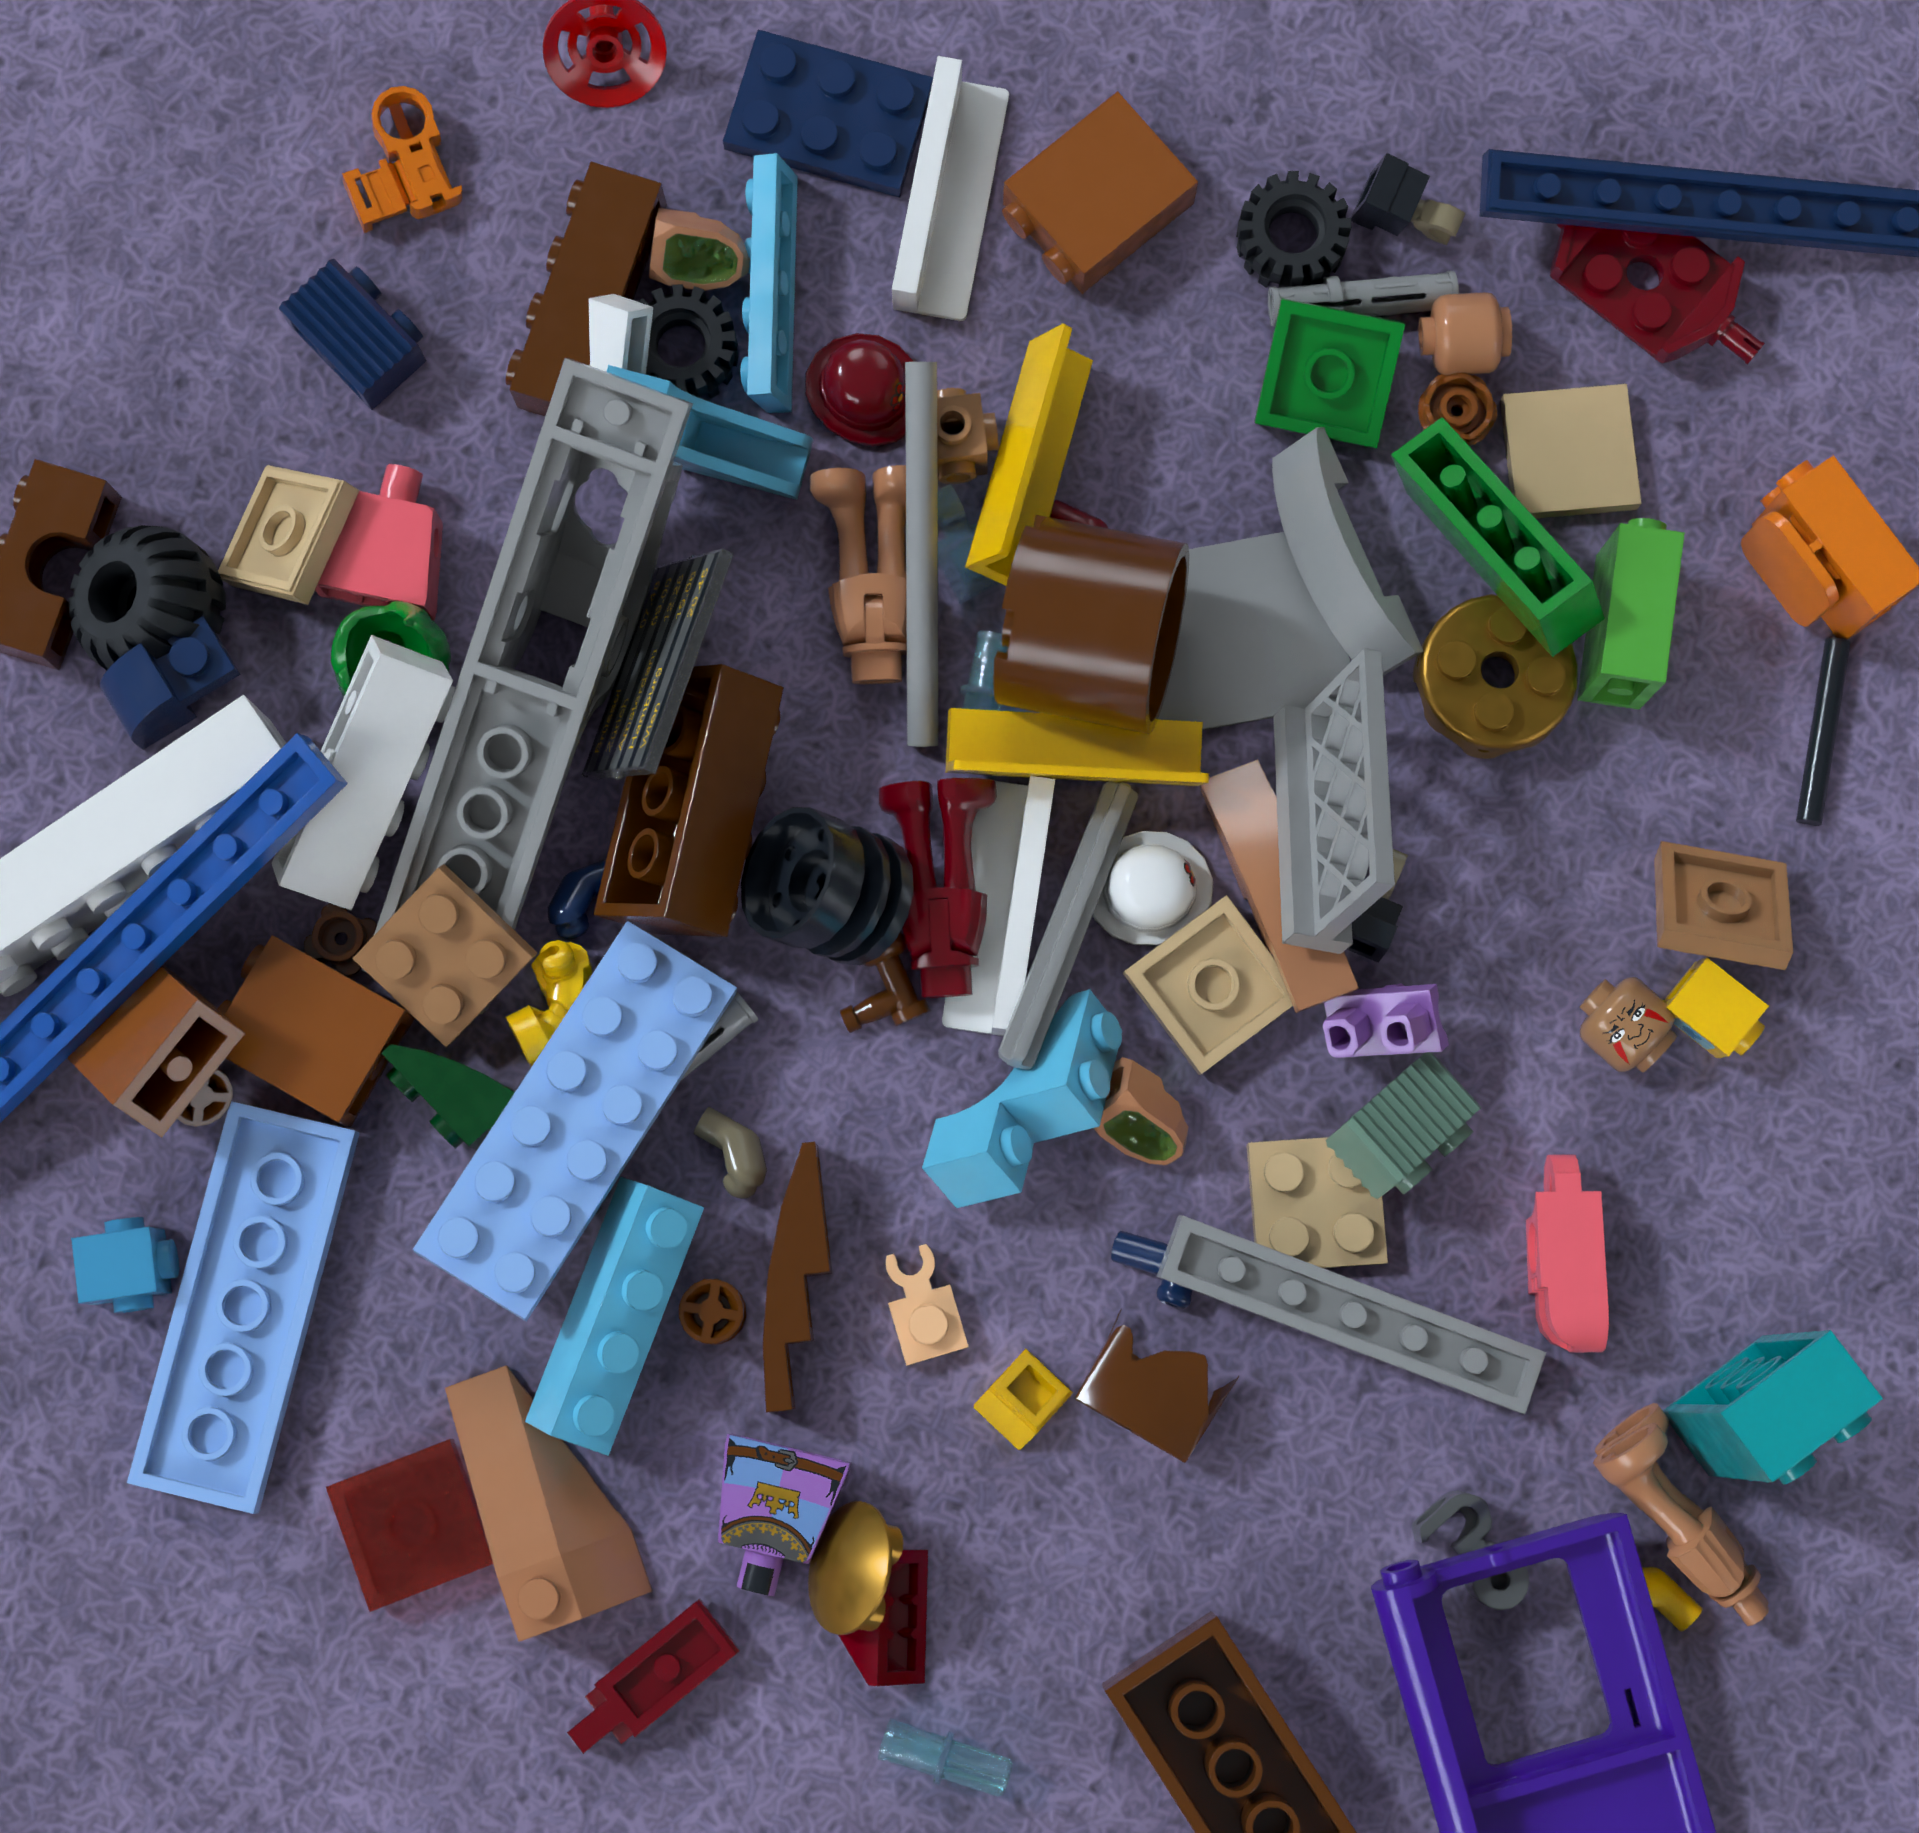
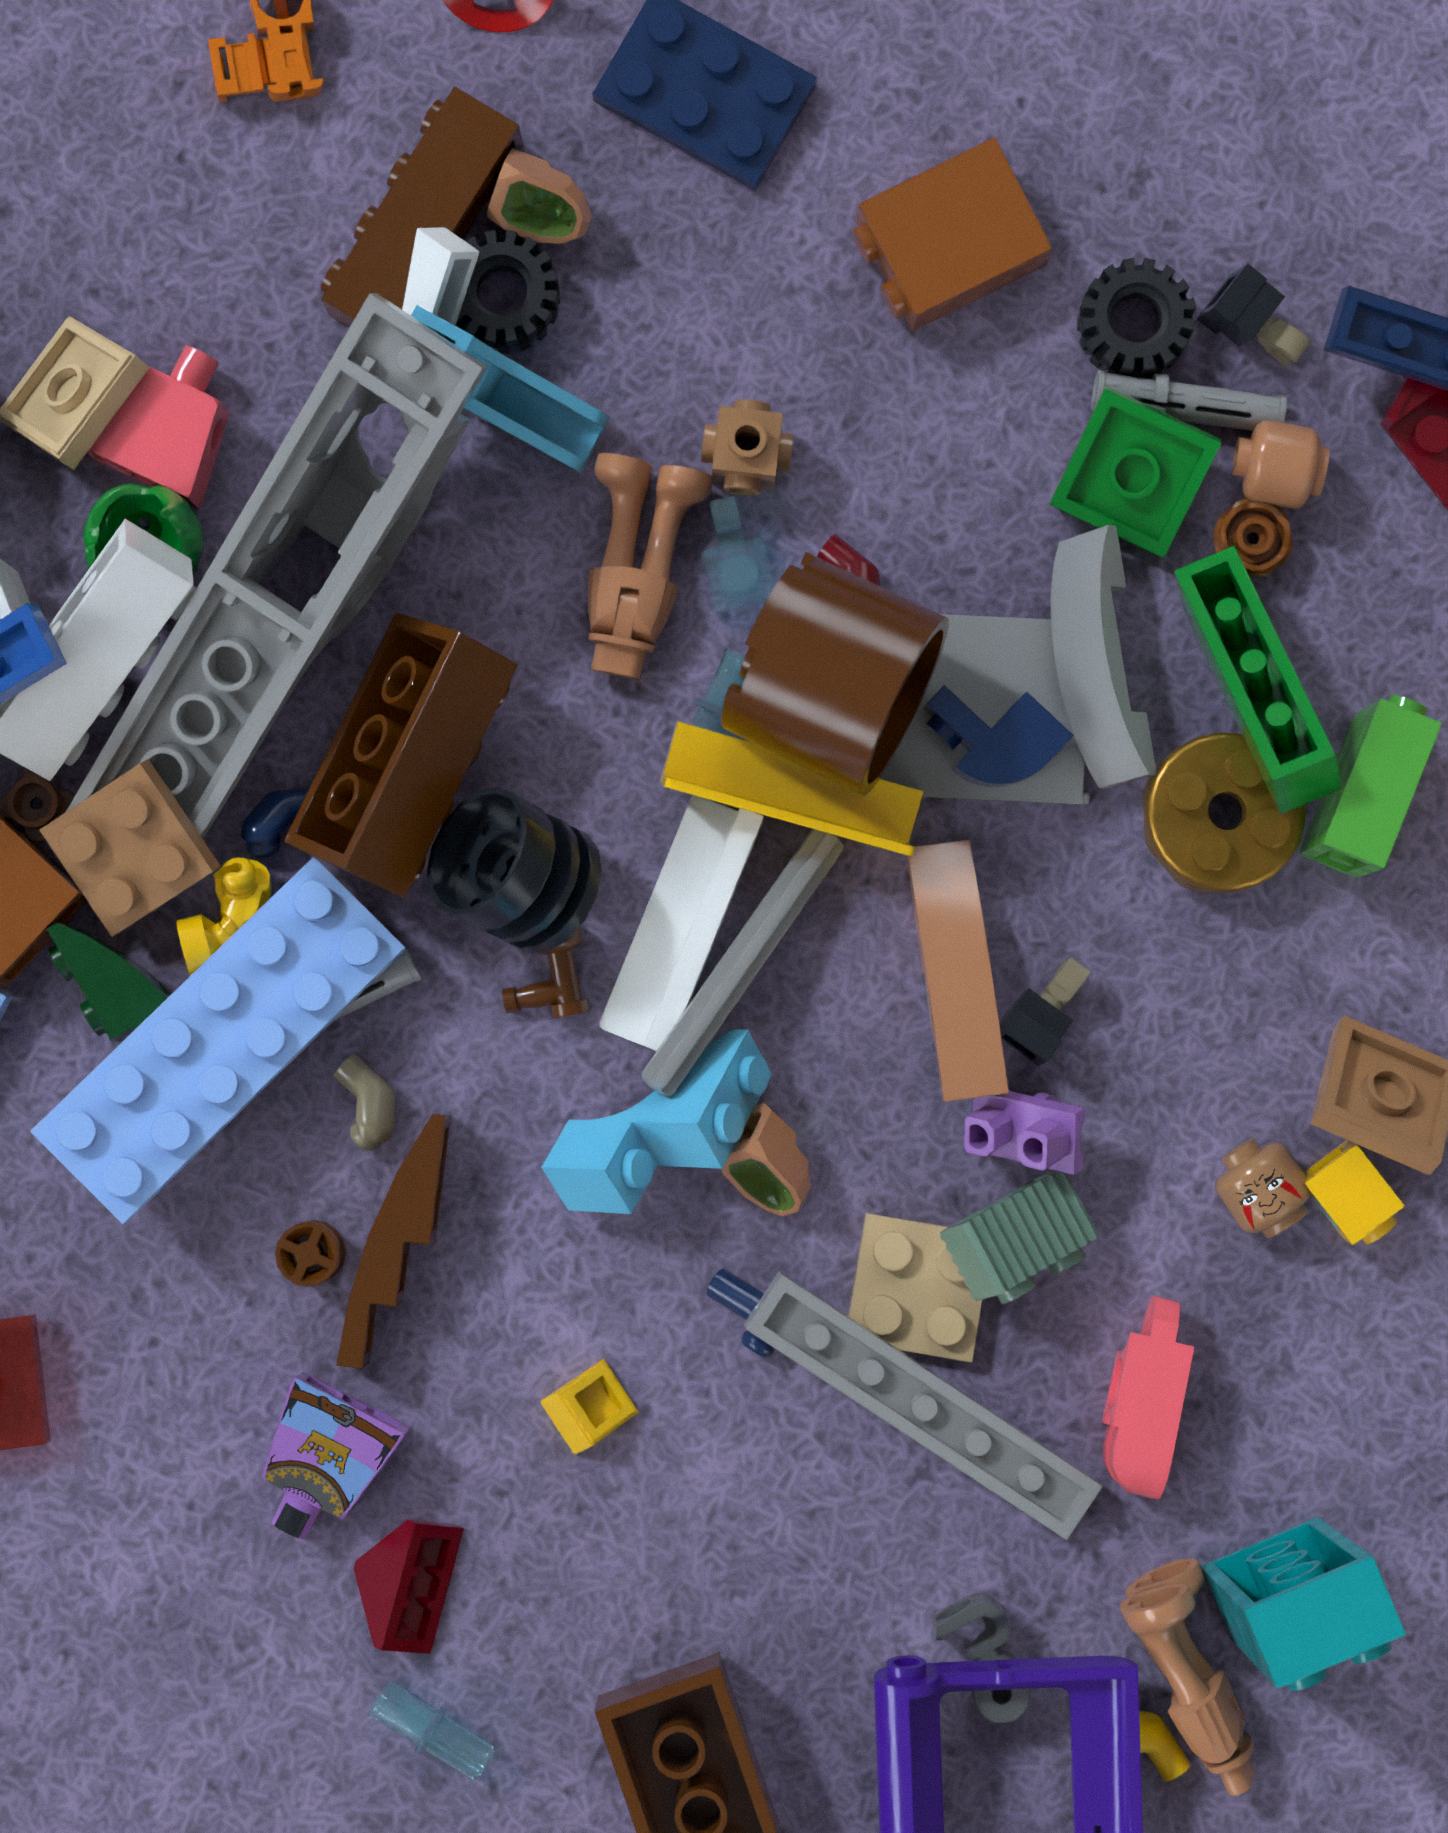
camera: 15 degrees right, 5 degrees up
dark blue brick [279,259,426,410] -> none
nougat wedge [445,1365,653,1642] -> none
medium azure brick [525,1177,704,1456] -> none
dark red hinge [567,1599,740,1754] -> none
piece [582,548,734,780] -> none
medium azure plate [740,153,798,413] -> none
dark red hat [805,333,914,447] -> none
pearl gold dish [808,1501,904,1635] -> none
dark red piece [879,778,997,998] -> none
light nougat plate [886,1244,968,1366] -> none
white panel [892,56,1009,321] -> none
light grey piece [905,362,938,747] -> none
yellow panel [965,323,1093,586] -> none
reddish brown piece [1075,1308,1239,1463] -> none
white hat [1093,831,1213,945] -> none
tan plate [1123,895,1293,1075] -> none
light grey fence [1273,648,1395,954] -> none
tan tile [1500,384,1642,518] -> none
none -> dark blue brick [923,685,1074,787]

